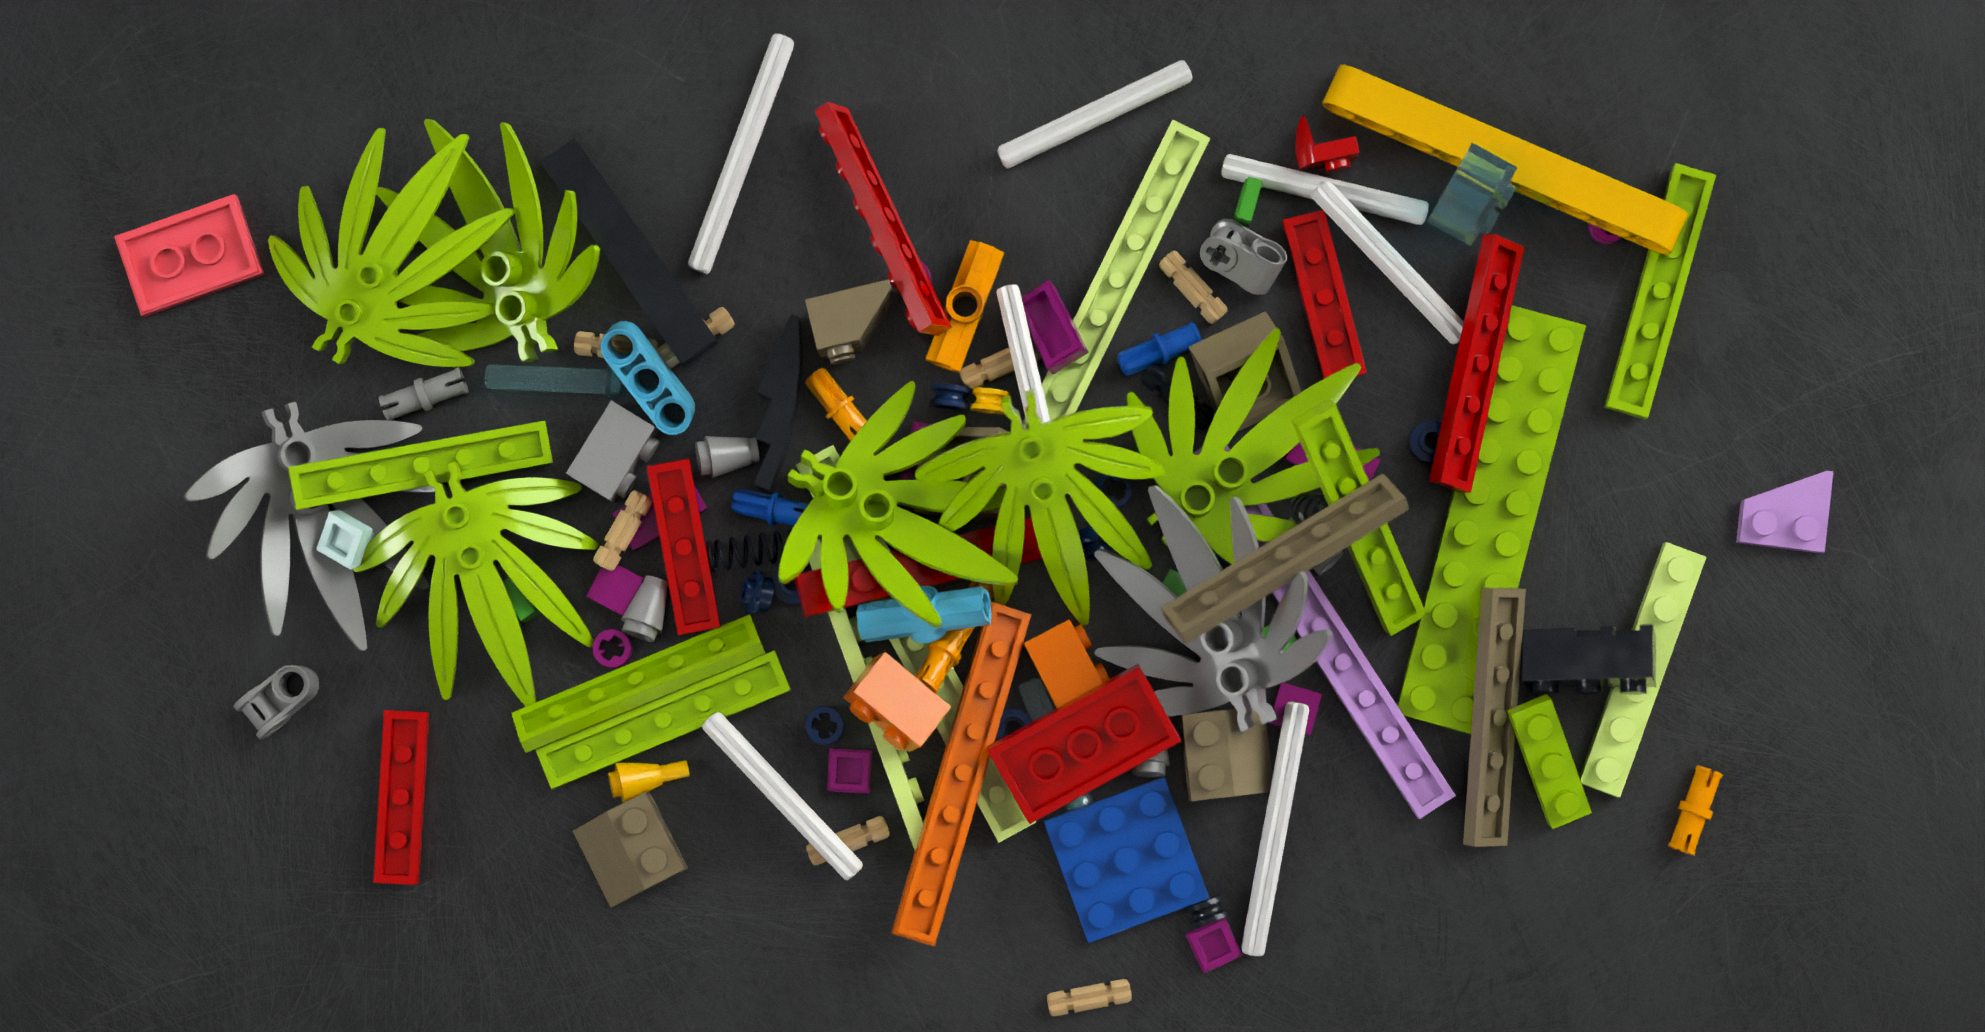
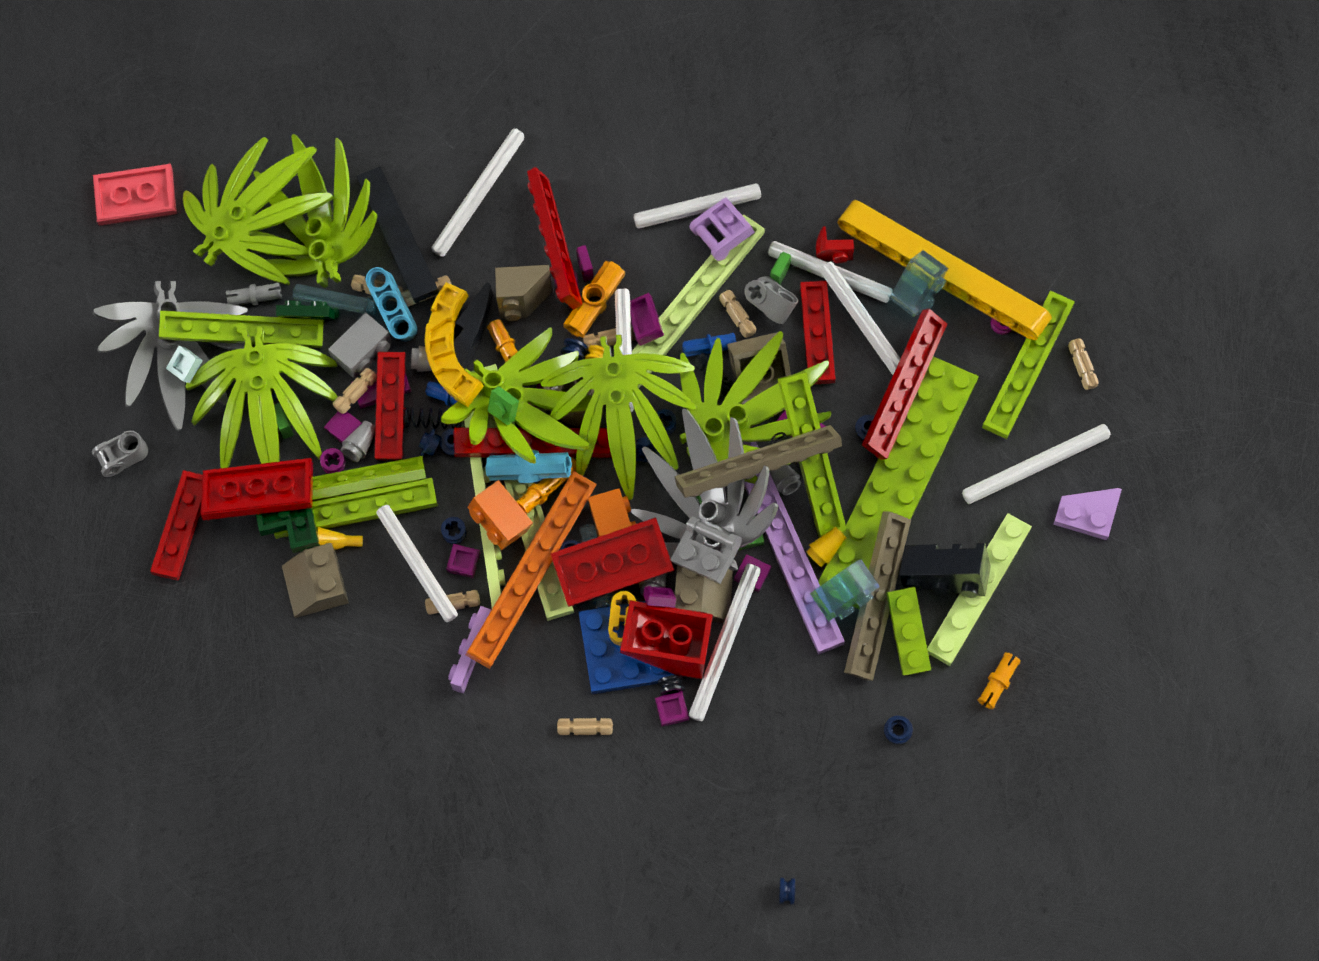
camera: 15 degrees right, 15 degrees down
none -> red tile [201,458,313,520]
none -> dark green plate [256,508,320,553]
none -> dark green plate [276,300,339,321]
none -> yellow tile [425,282,484,407]
none -> lavender plate [448,606,491,694]
none -> bright green plate [487,386,519,425]
none -> magenta tile [576,245,594,282]
none -> yellow beam [608,591,636,646]
none -> red slope [620,600,713,679]
none -> magenta tile [643,586,676,608]
none -> light grey plate [671,516,742,584]
none -> lavender plate [690,197,755,261]
none -> yellow cone [806,526,847,567]
none -> clear light blue brick [810,559,880,621]
none -> dark blue plate [884,716,913,744]
none -> white axle [962,424,1111,504]
none -> tan axle [1068,338,1099,390]

